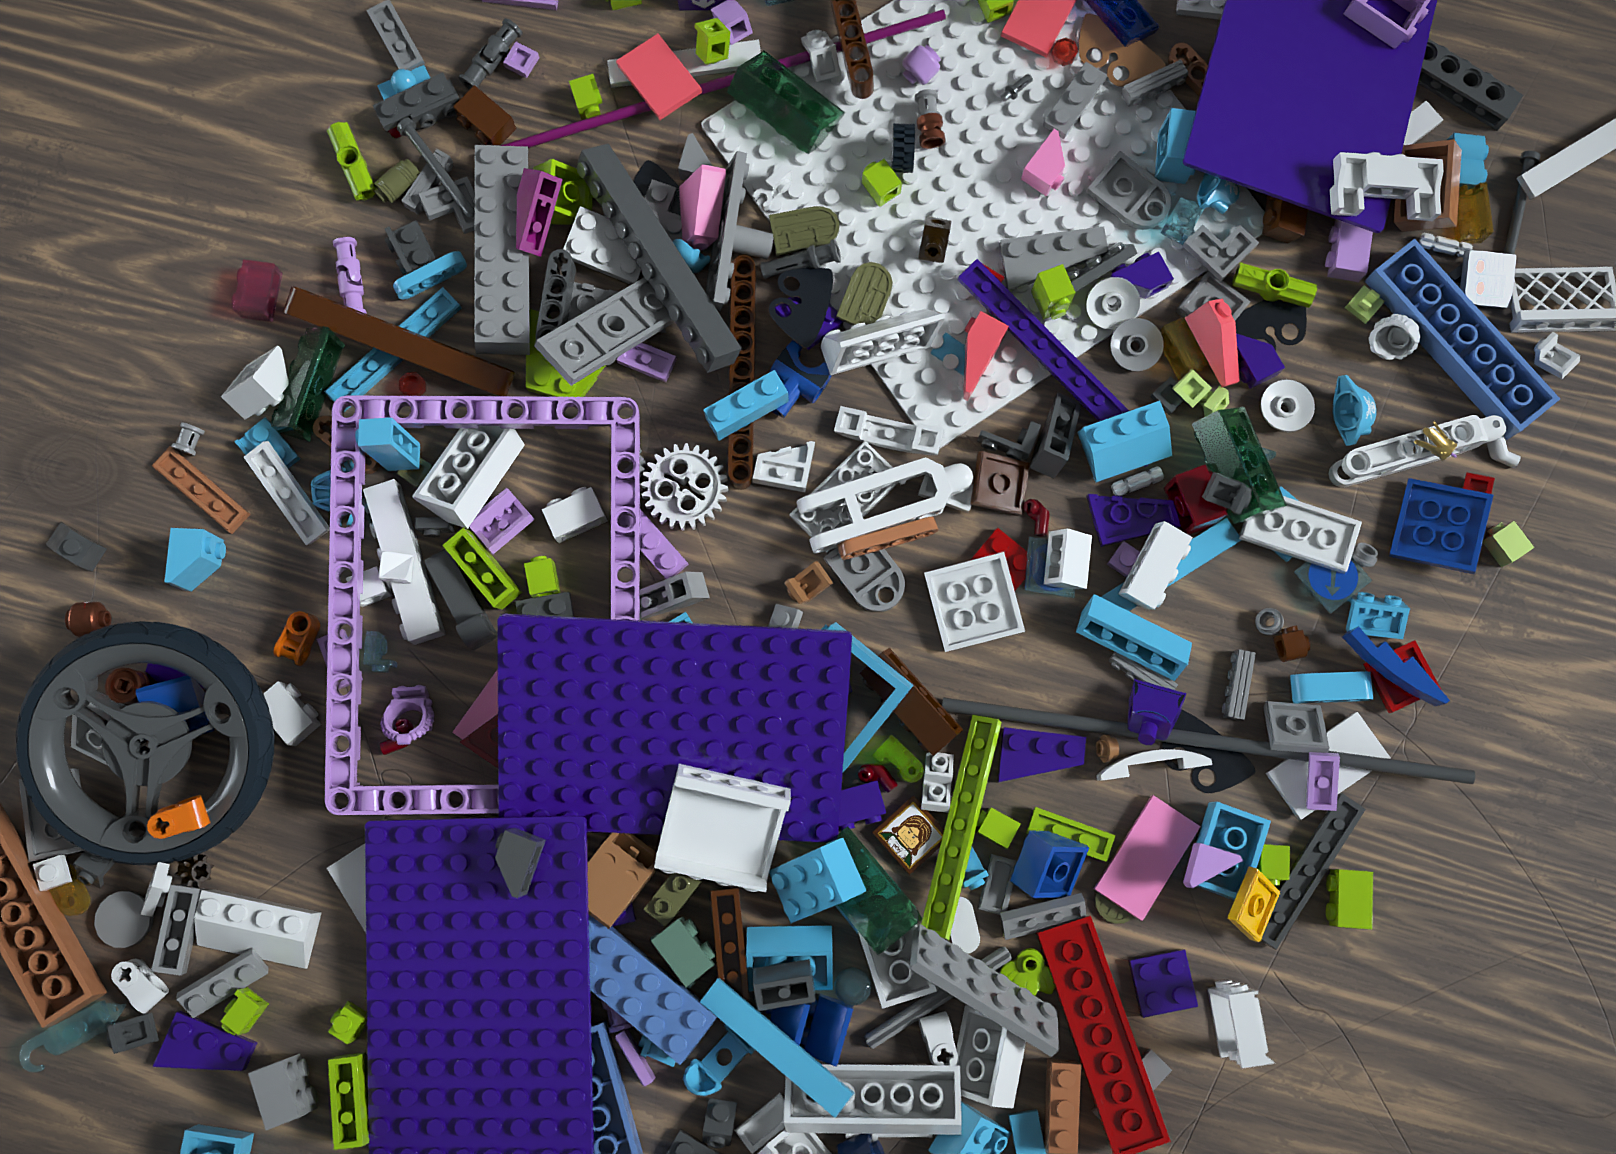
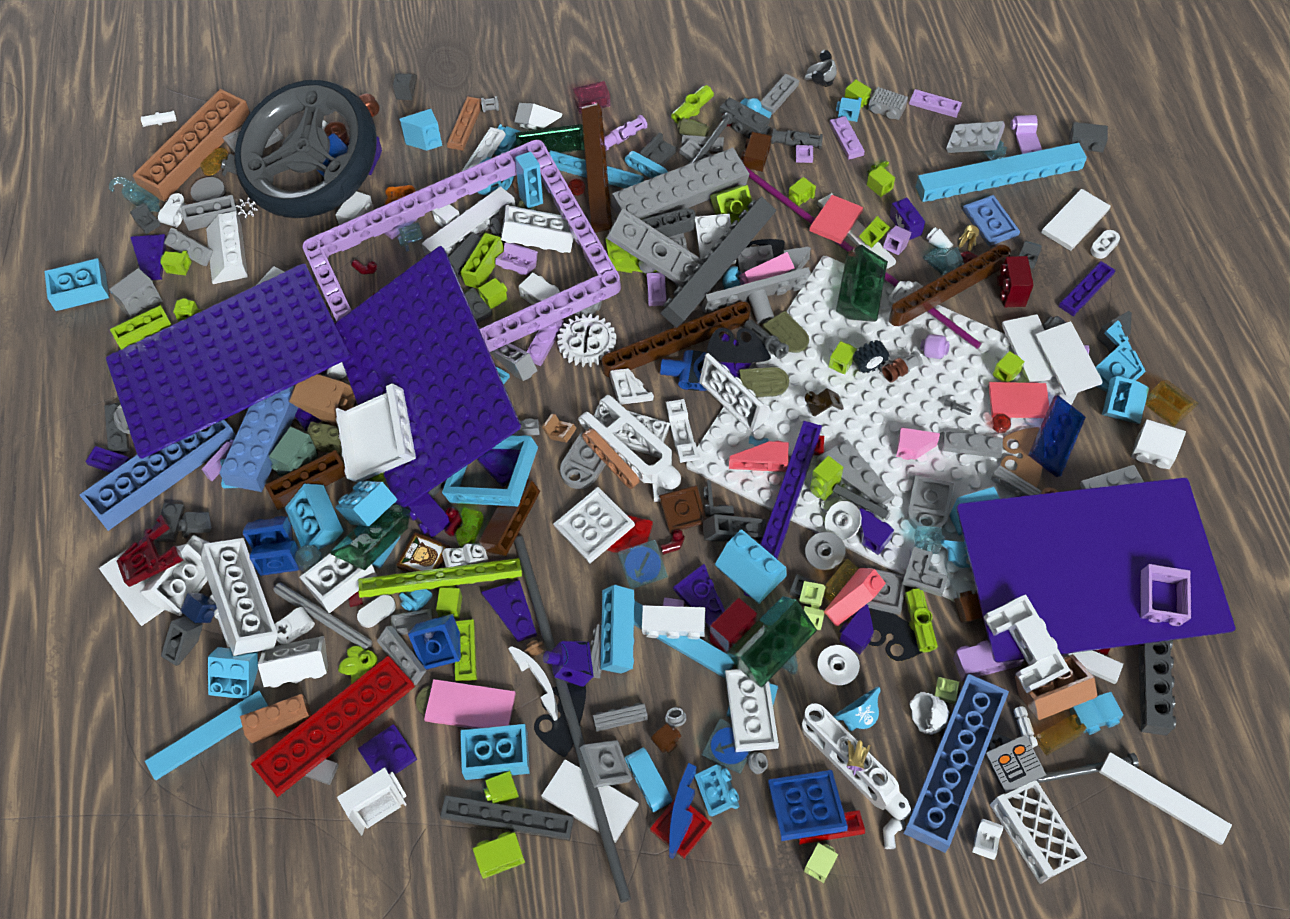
camera: 65 degrees right, 20 degrees down
white plate [33,855,72,891] -> none
white plate [141,862,172,917] -> none
orange piece [147,795,211,839] -> none
white slope [378,551,414,583] -> none
lavender piece [381,685,434,745] -> none
dark grey slope [495,828,546,898] -> none
magenta slope [516,168,563,257] -> none
medium azure piece [683,1024,755,1096] -> none
medium azure tile [700,978,854,1118] -> none
medium azure brick [703,370,789,440] -> none
white plate [752,163,792,211] -> none
dark grey brick [753,959,815,1011] -> none
light grey plate [910,924,1059,1057] -> none
white brick [1044,528,1092,589] -> none
white axle [1111,466,1164,496] -> none
lavender slope [1183,843,1243,888] -> none
dark grey bracket [1202,472,1251,515] -> none
yellow tile [1227,866,1280,943] -> none
lavender plate [1306,752,1340,811] -> none

